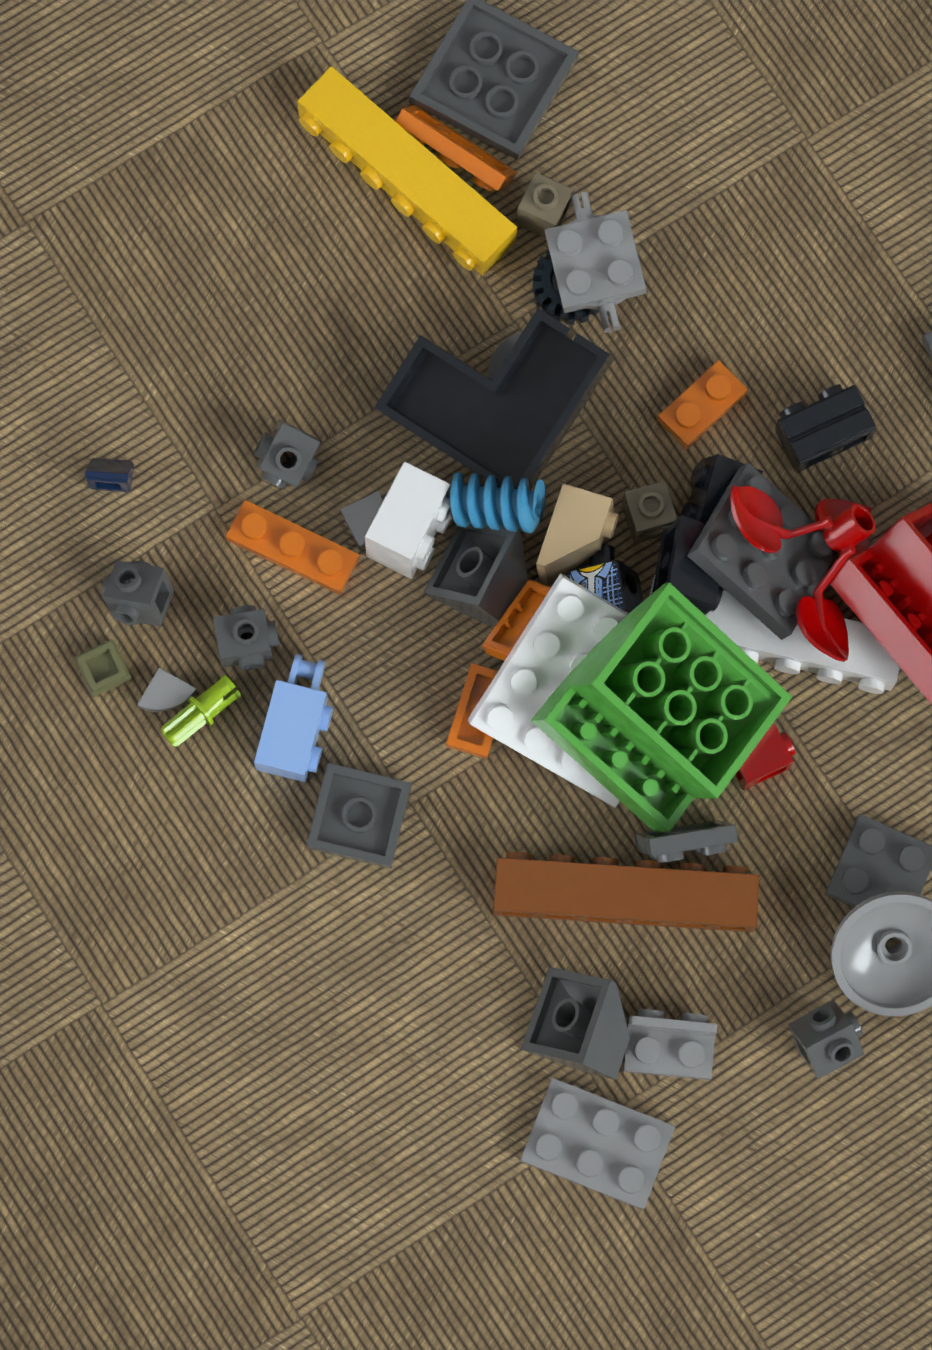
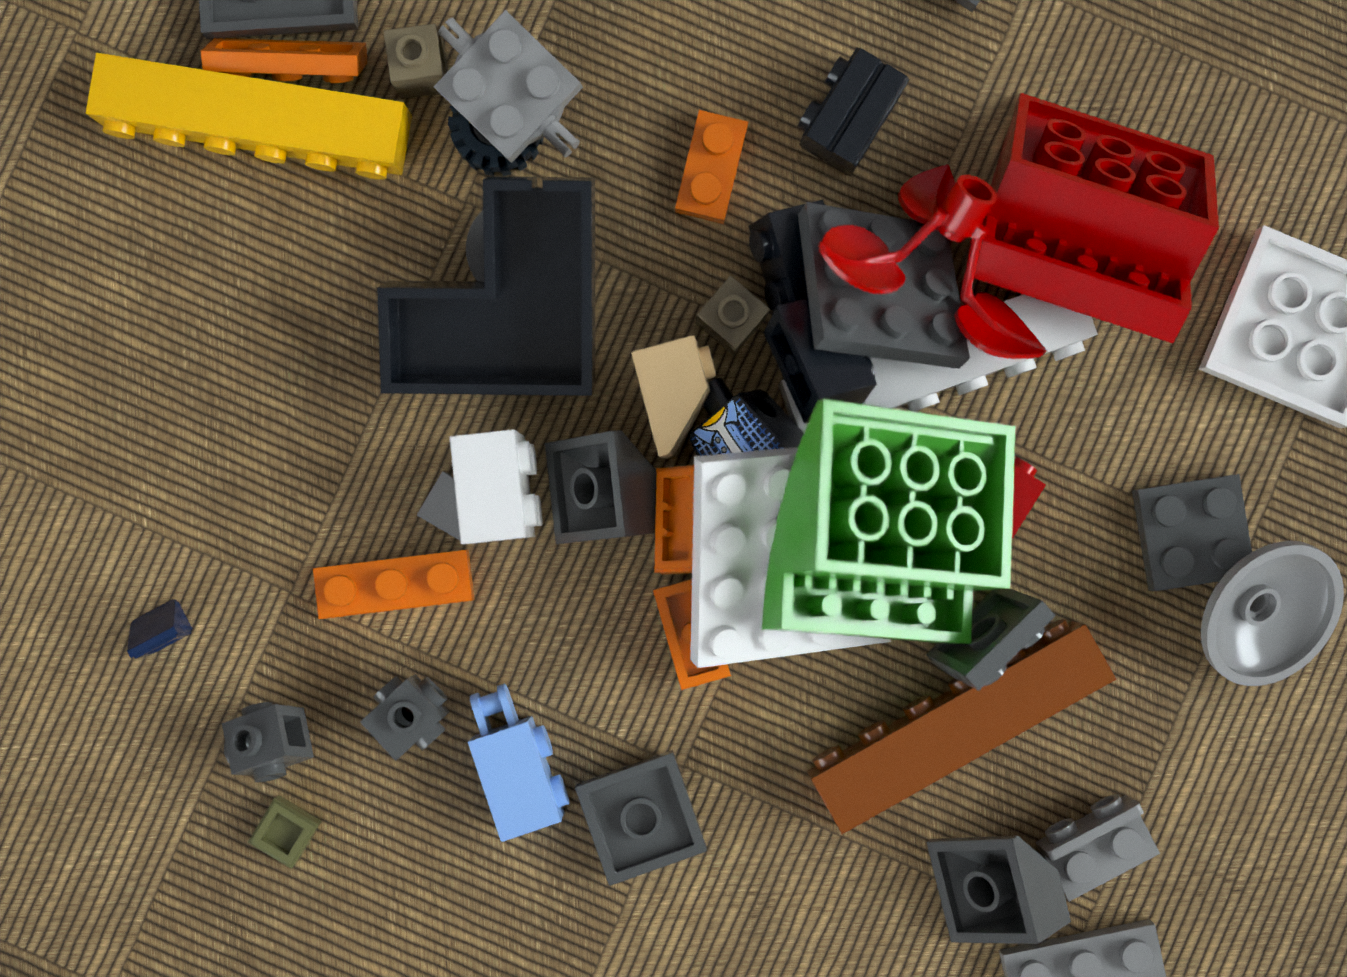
camera: 30 degrees left, 10 degrees up
light grey tile [137,668,197,712] -> none
lime axle [161,675,241,747] -> none
dark grey brick [254,419,320,489] -> none
dark azure piece [450,472,546,533] -> none
dark grey brick [788,999,864,1079] -> none

